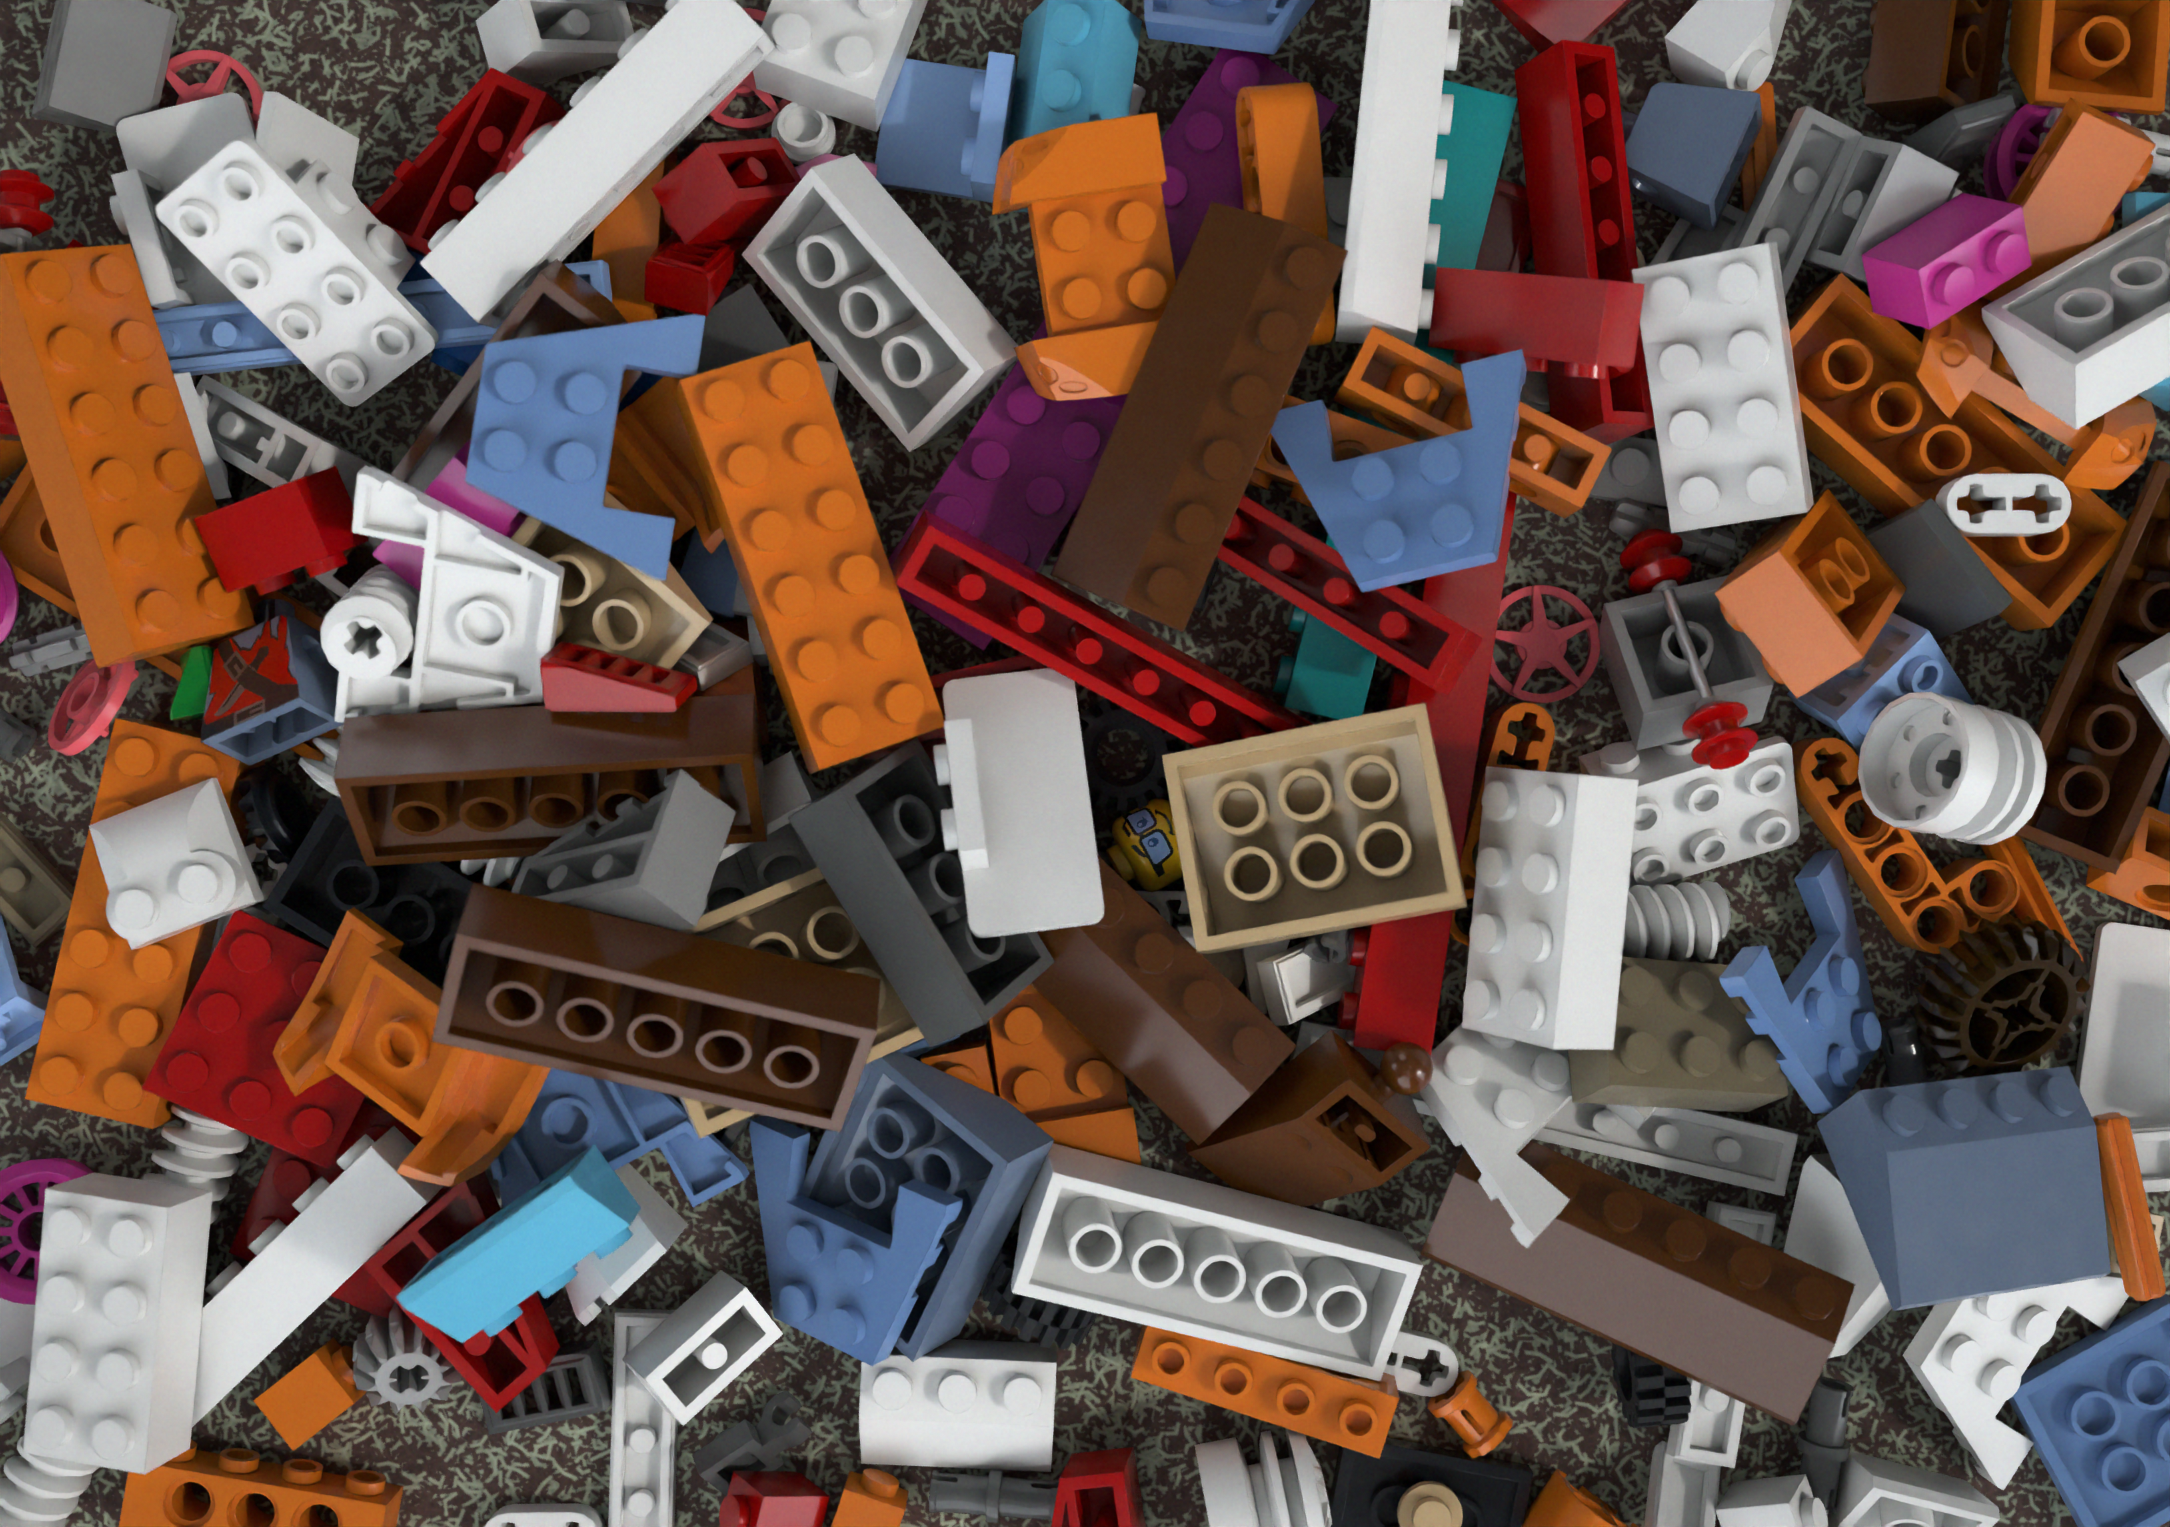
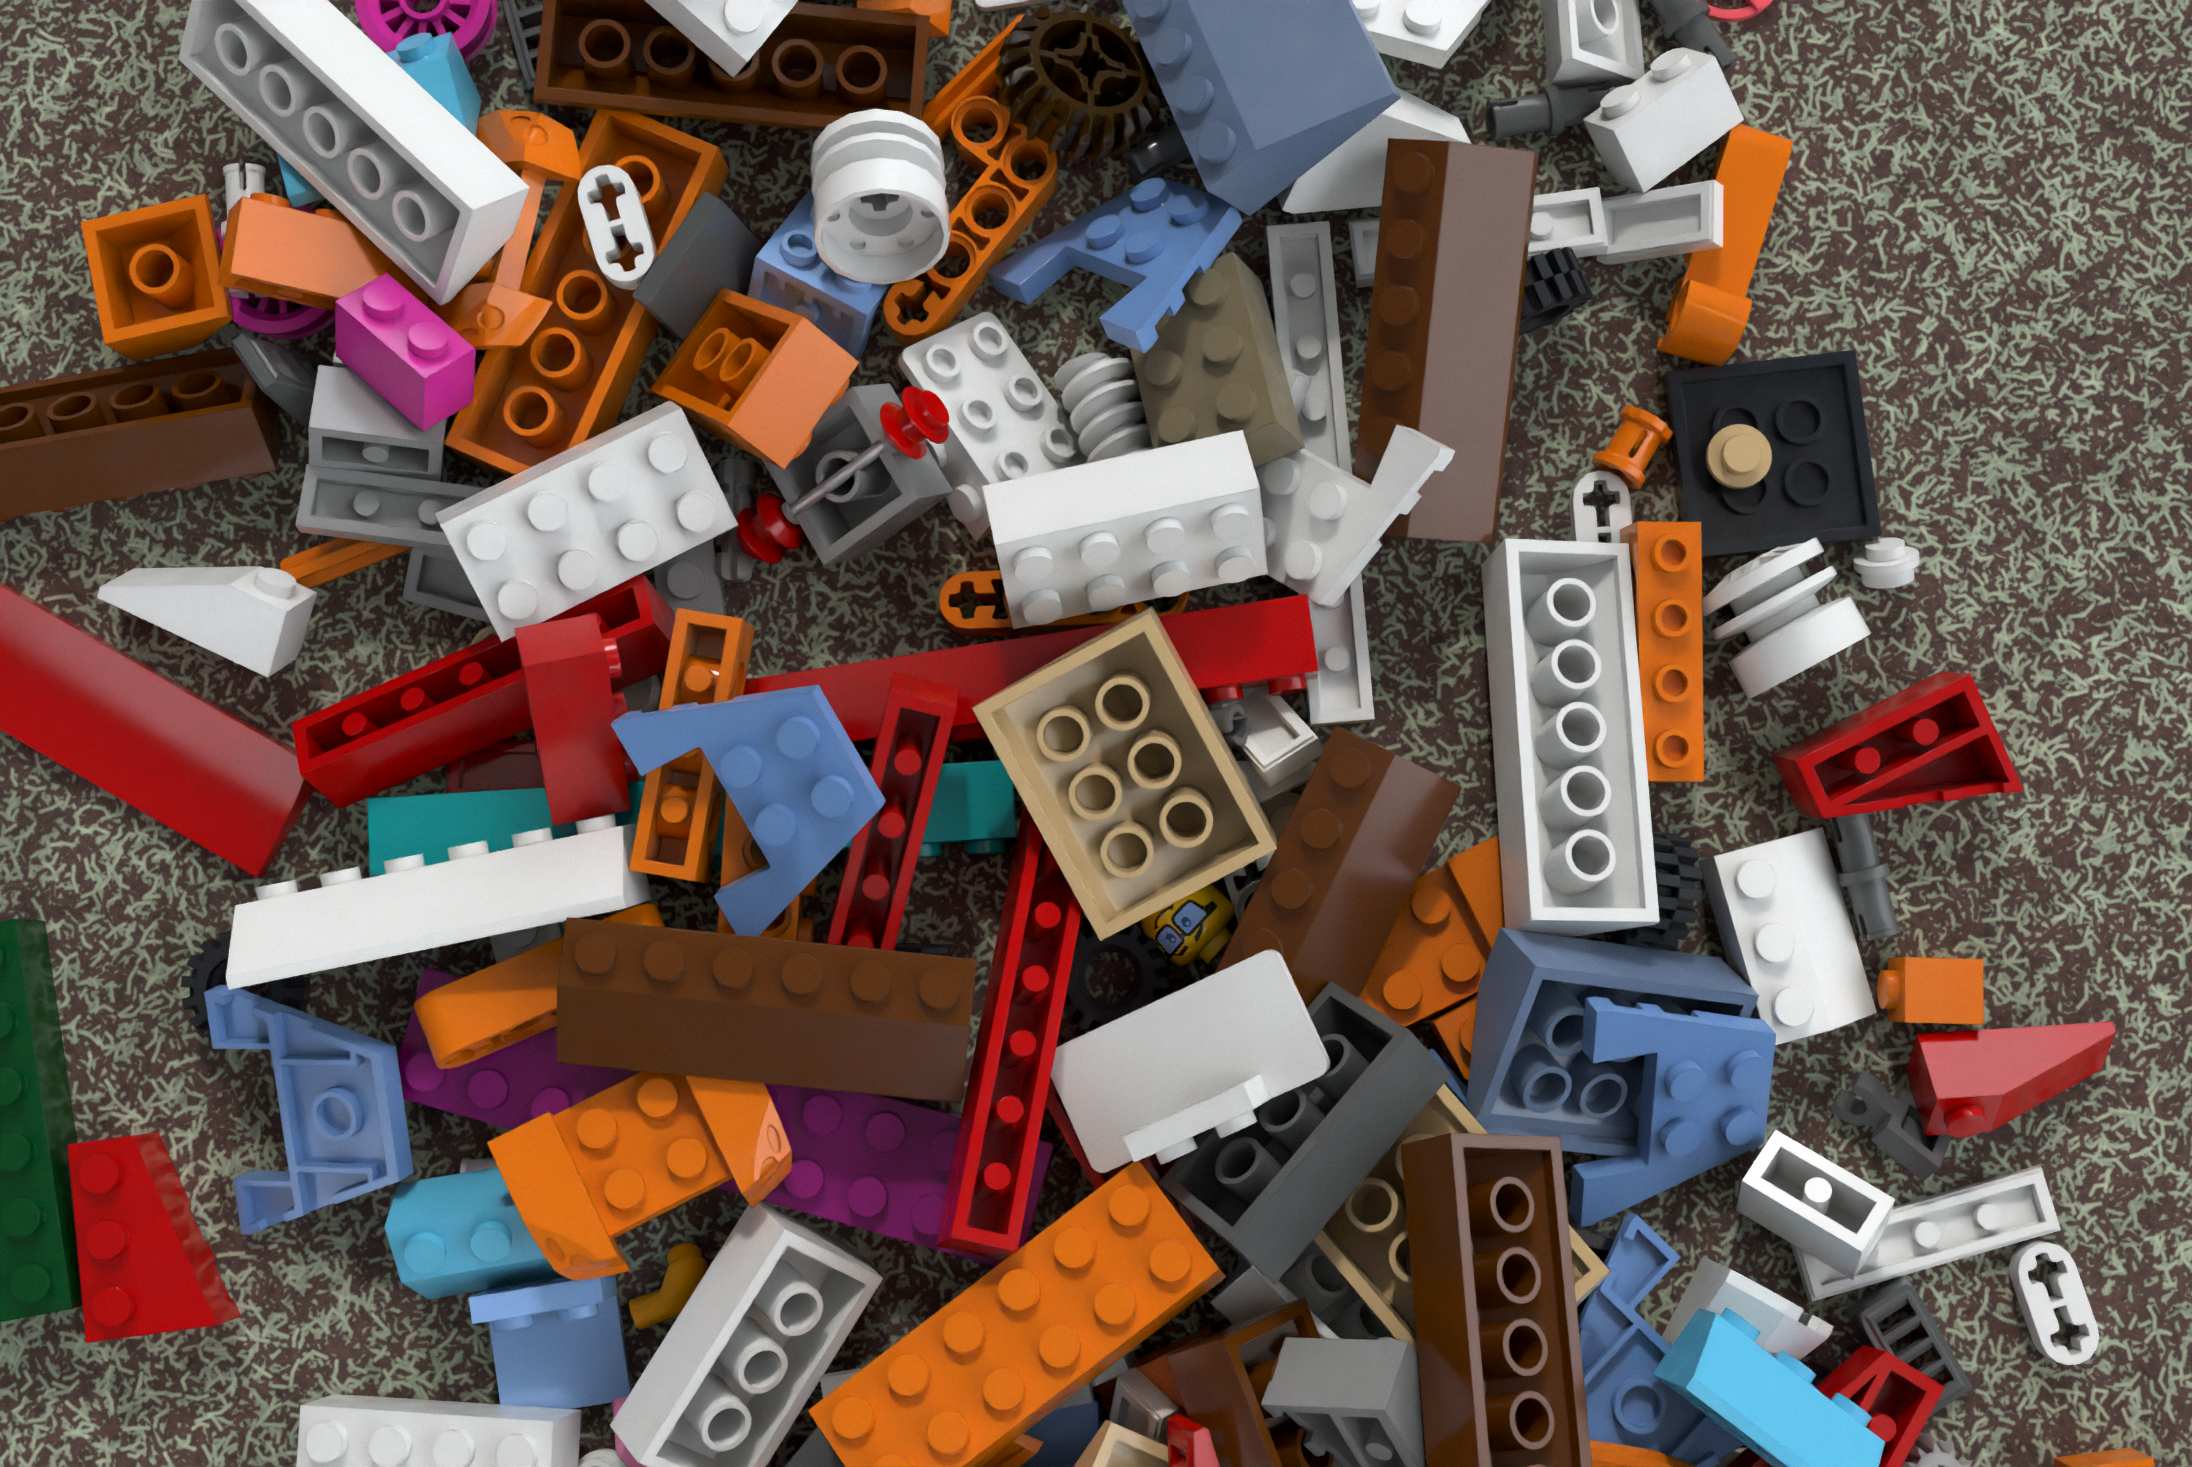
camera: 100 degrees left, 5 degrees down
reddish brown slope [1185,1029,1433,1207] -> none
coral wheel [1490,585,1600,703] -> none
sand blue torso [1621,82,1763,232] -> none
none -> light orange arm [629,1242,708,1330]

